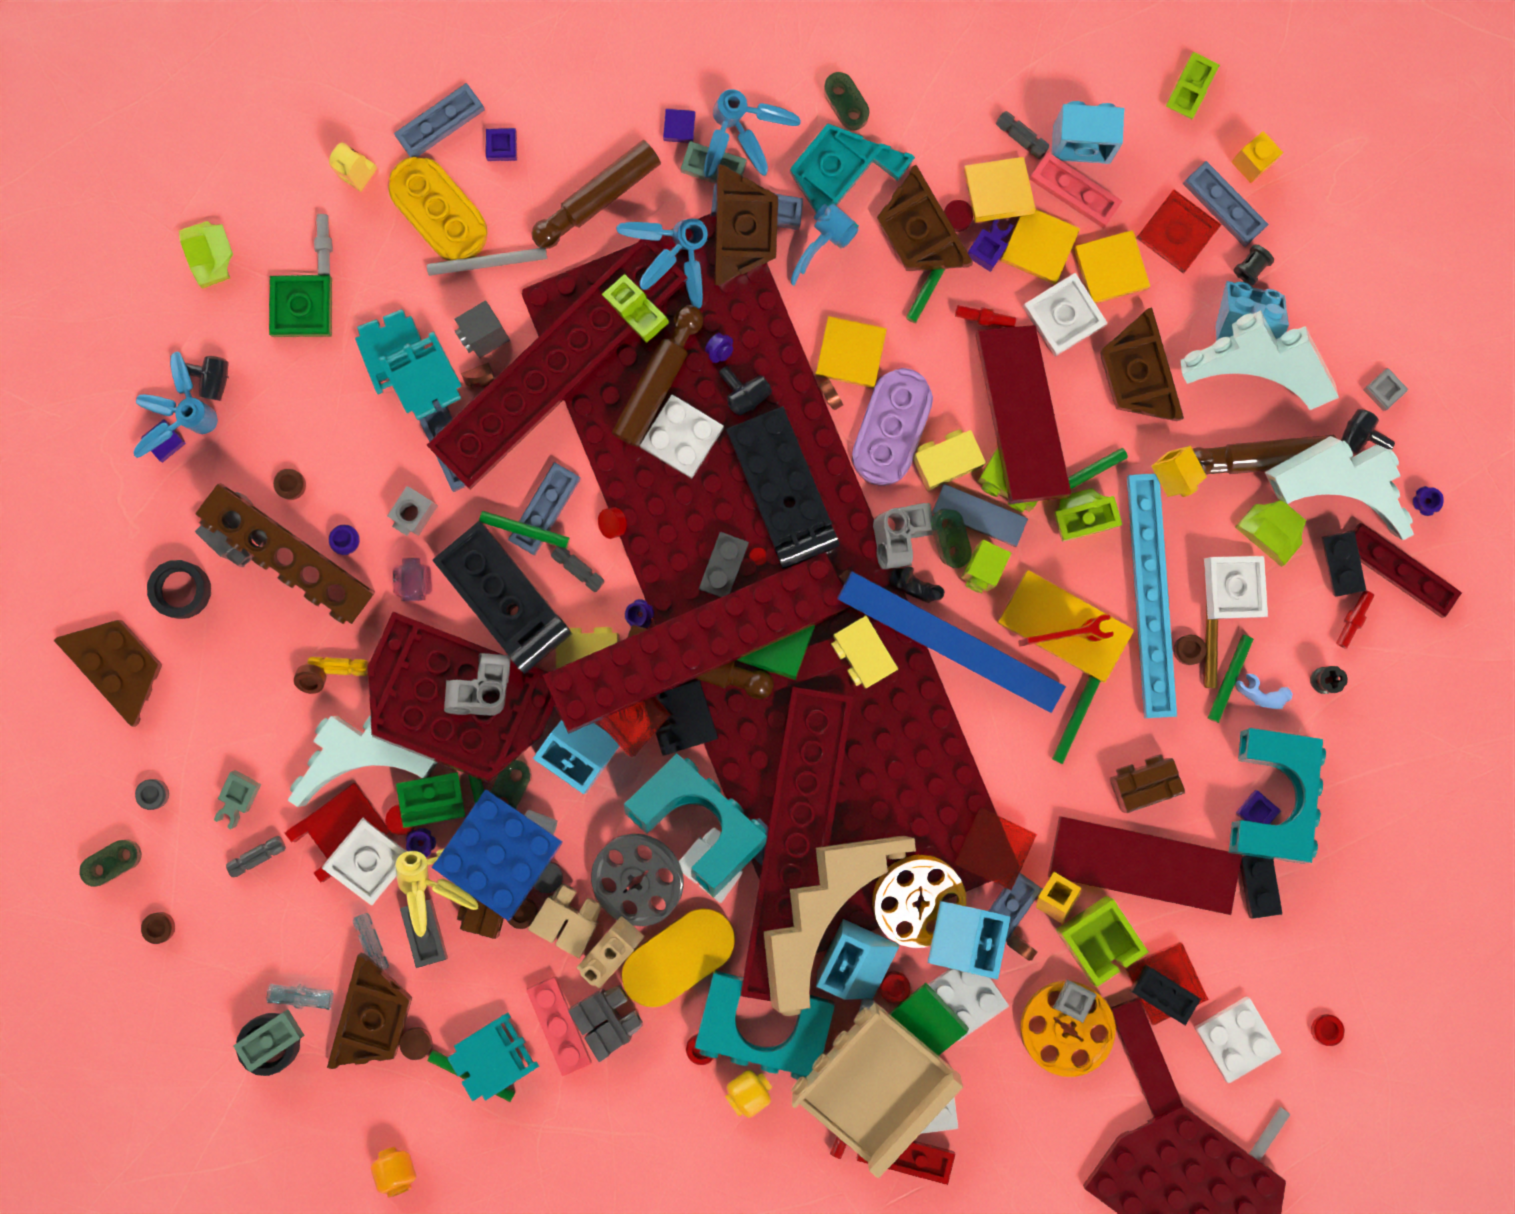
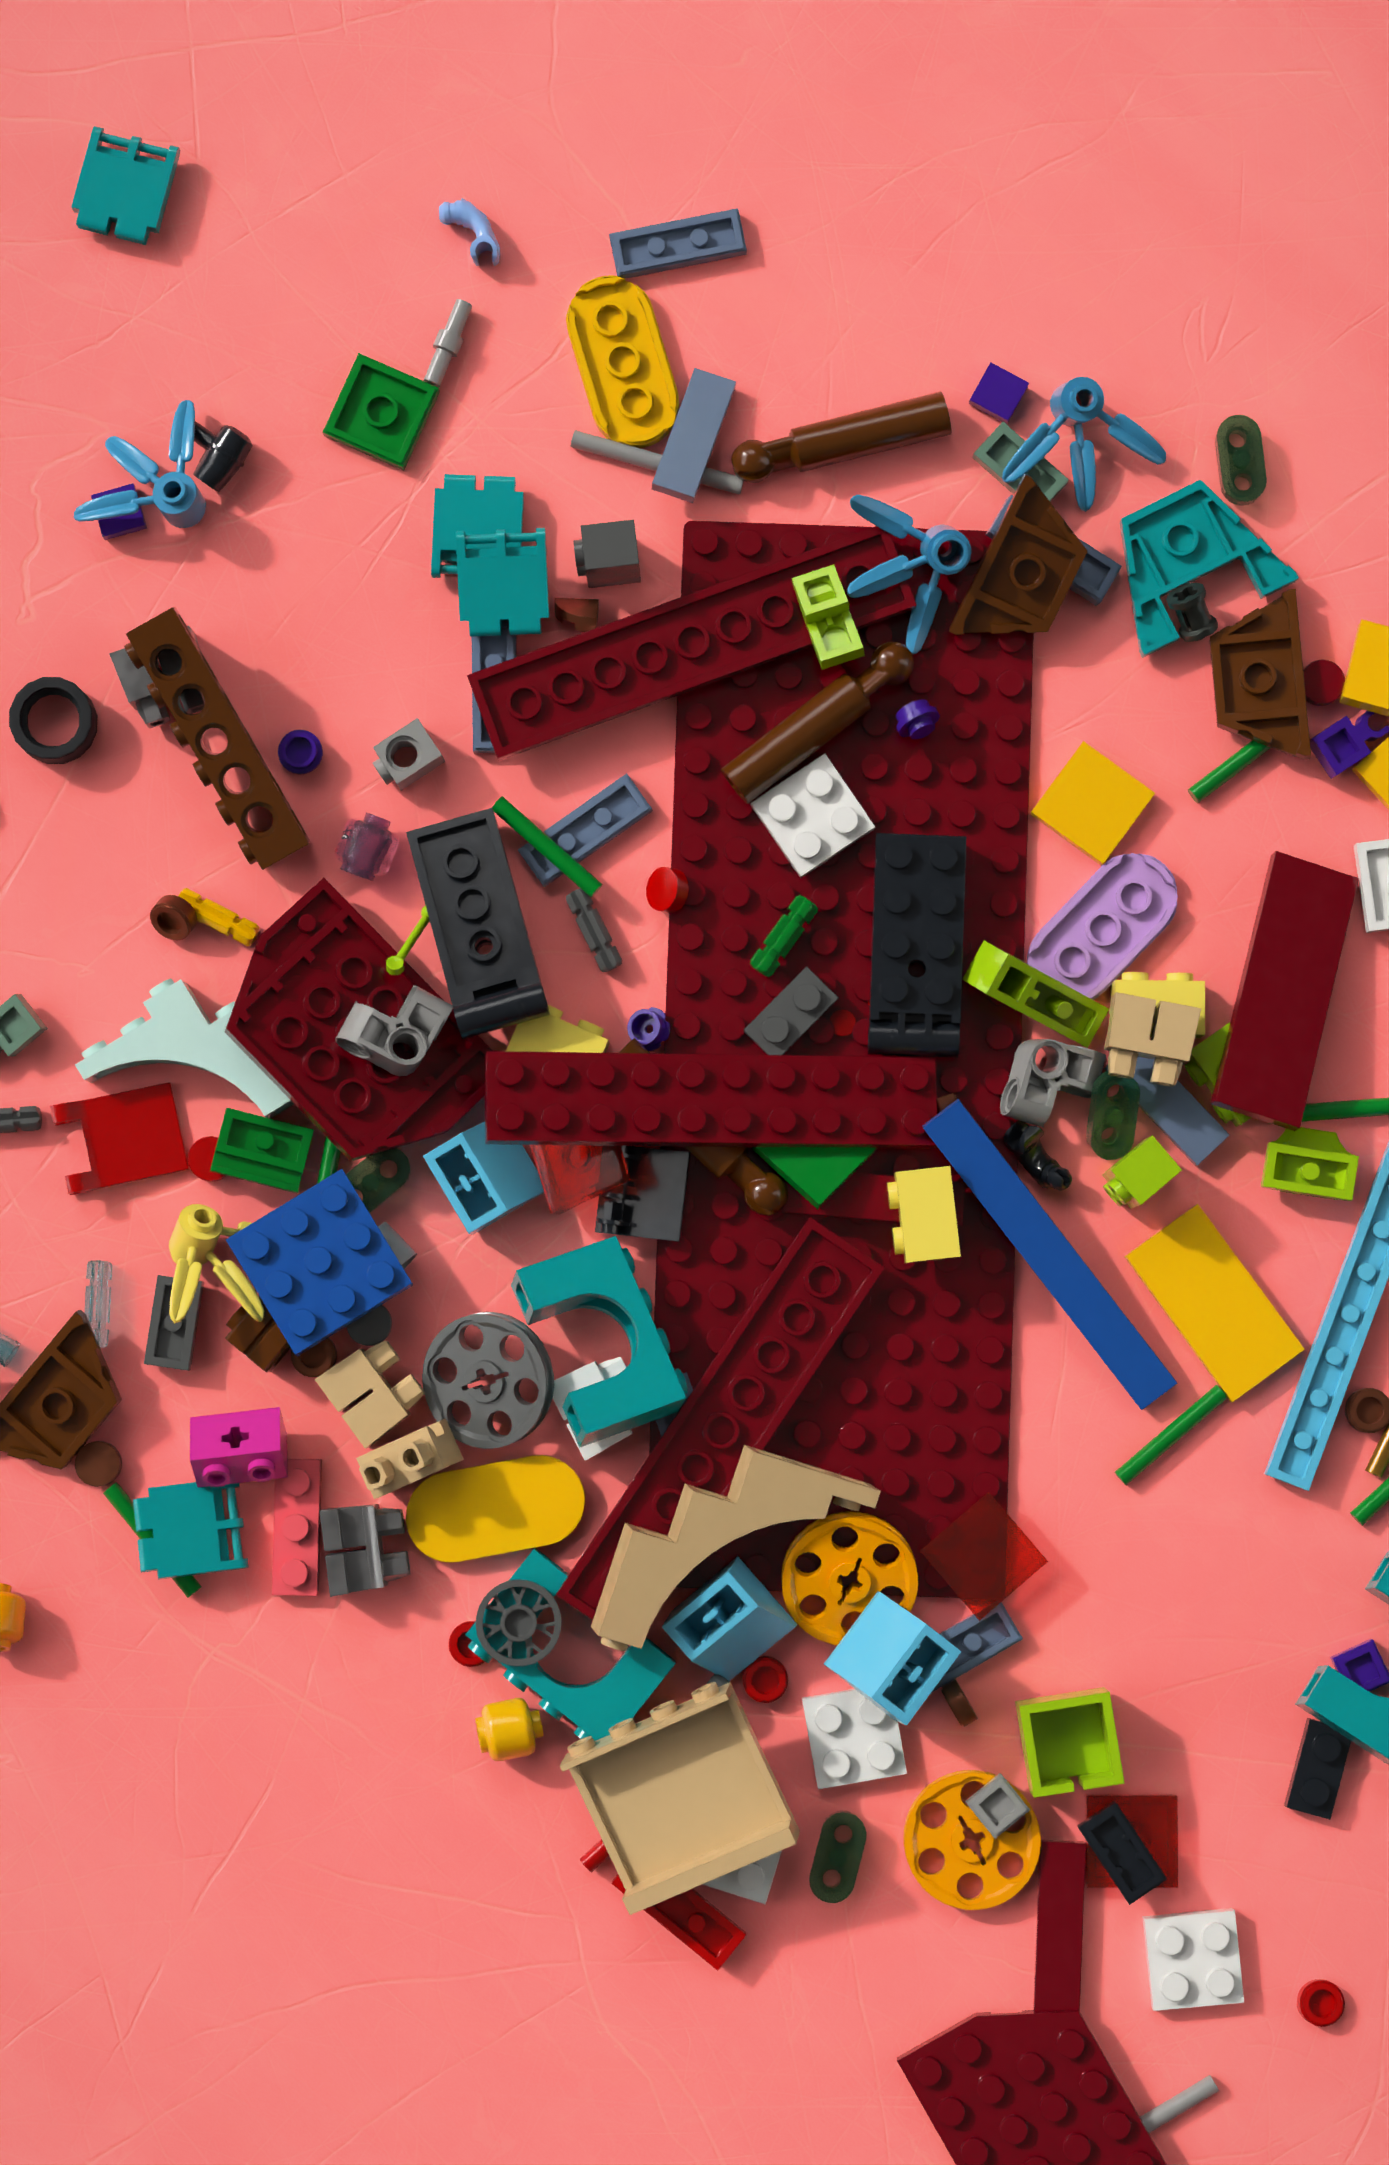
camera: 30 degrees right, 0 degrees up
lime slope [179,221,233,289] -> none
copper tile [273,469,306,500] -> none
white plate [322,818,407,906] -> none
light yellow leg [329,142,377,192] -> none
dark purple plate [406,828,436,857] -> none
dark purple tile [486,128,517,161] -> none
black piece [719,366,772,416] -> none
dark azure plant [791,203,859,286] -> none
copper tile [819,379,844,410] -> none
green tile [888,982,969,1056] -> none
red bar [955,305,1016,328] -> none
red flag [1018,614,1114,647] -> none
yellow brick [1036,872,1081,924] -> none
dark red tile [1048,816,1242,915] -> none
reddish brown brick [1110,754,1185,813] -> none
none -> teal plate [71,126,180,245]
none -> dark pink brick [190,1407,288,1488]
none -> lime hinge [386,905,430,975]
none -> light blue piece [439,198,500,266]
none -> dark grey wheel [476,1579,562,1666]
none -> sand blue tile [651,368,736,503]
none -> green axle [750,895,818,977]
none -> clear green plate [809,1810,867,1903]
none -> lime slope [962,940,1109,1048]
none -> tan hips [1104,992,1201,1087]
none -> pearl dark grey bush [1166,583,1218,642]

